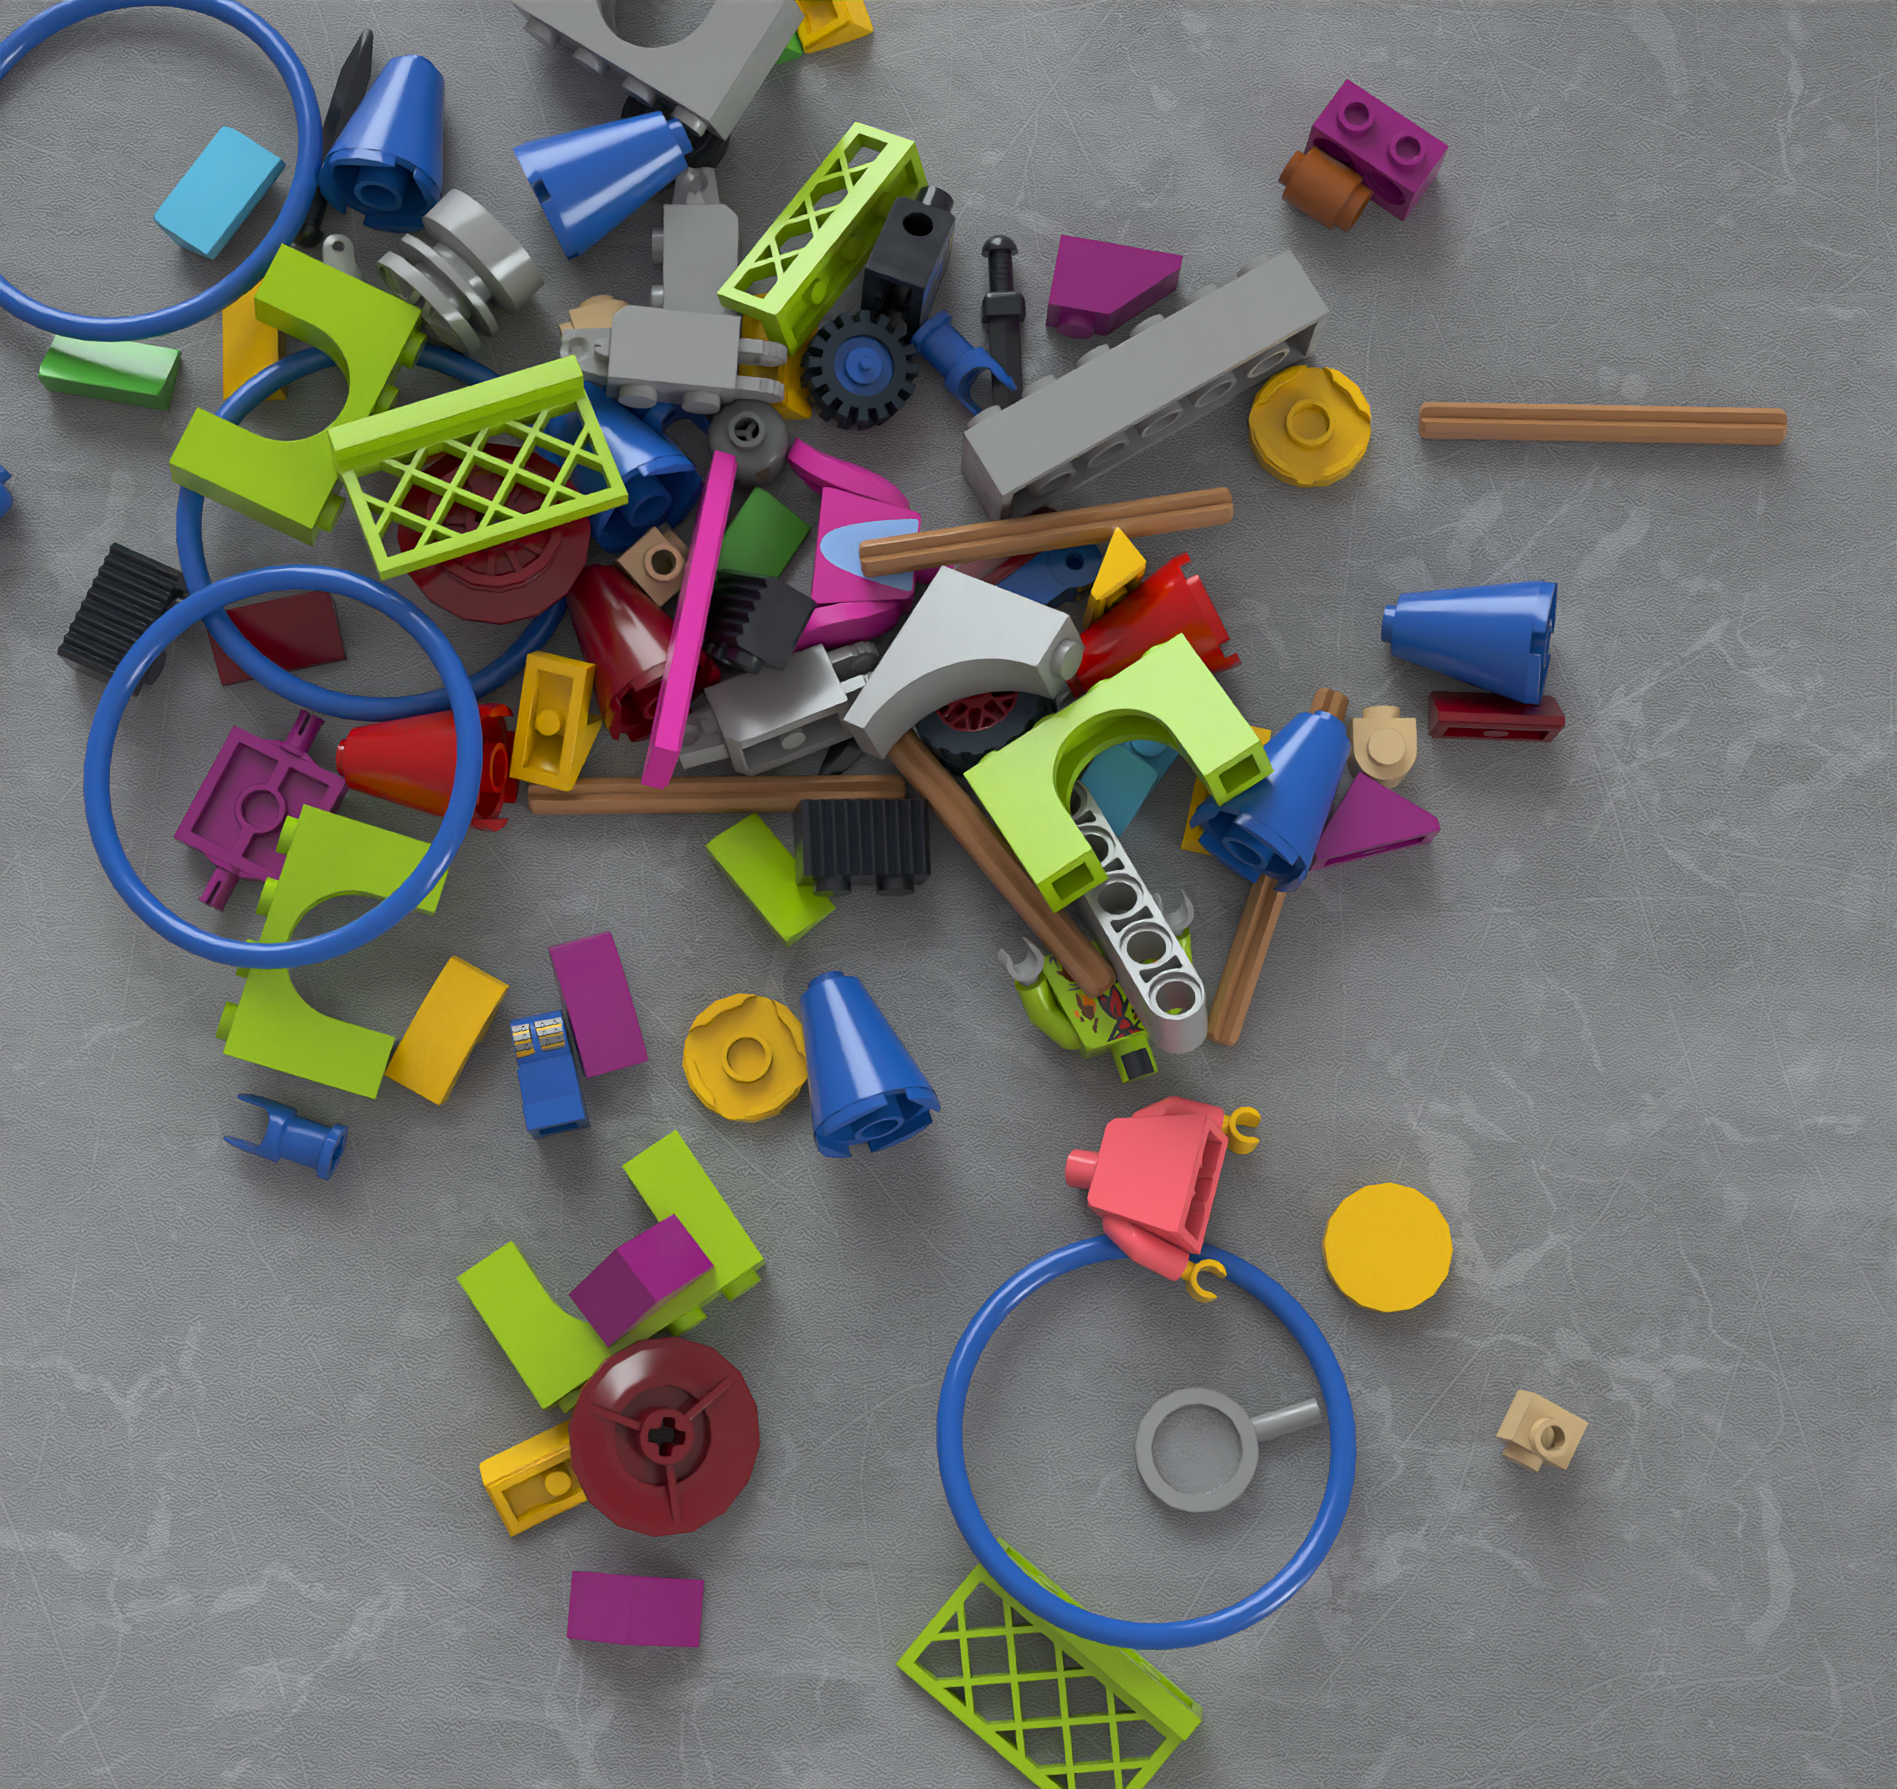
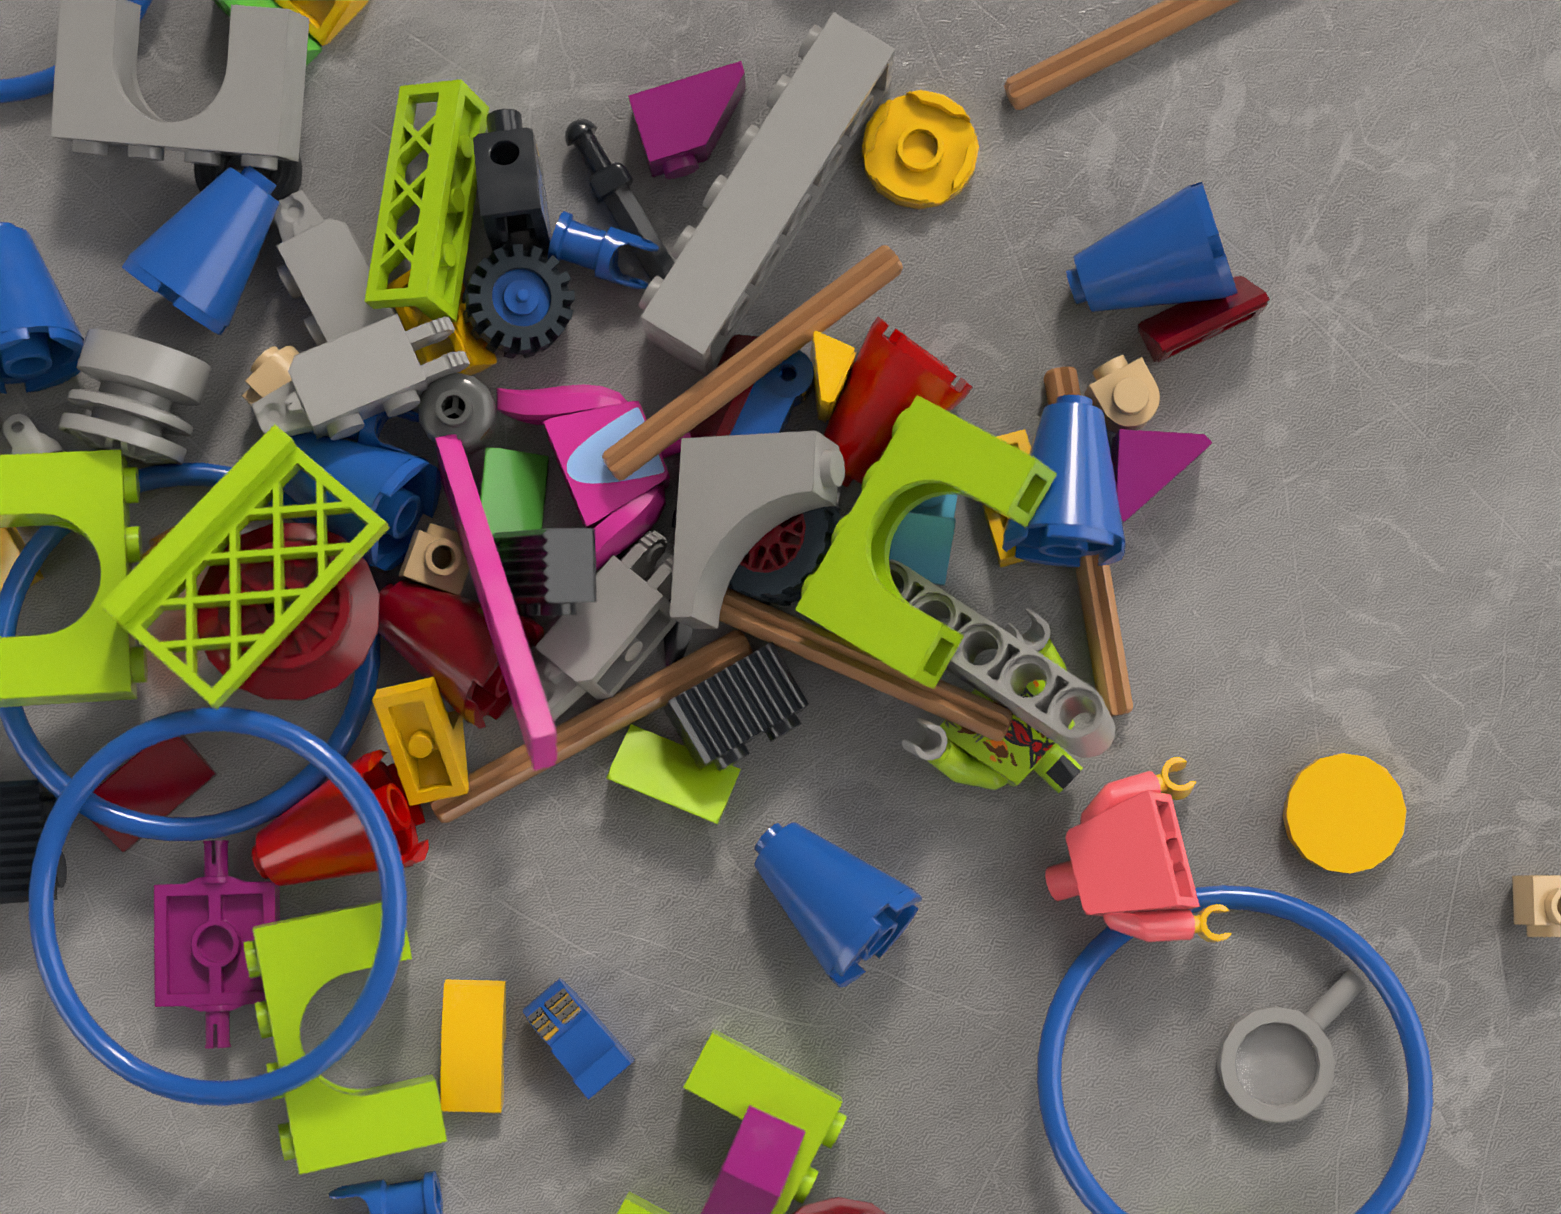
camera: 20 degrees left, 5 degrees up
magenta slope [547,930,649,1078] -> none
yellow tile [682,993,808,1123] -> none

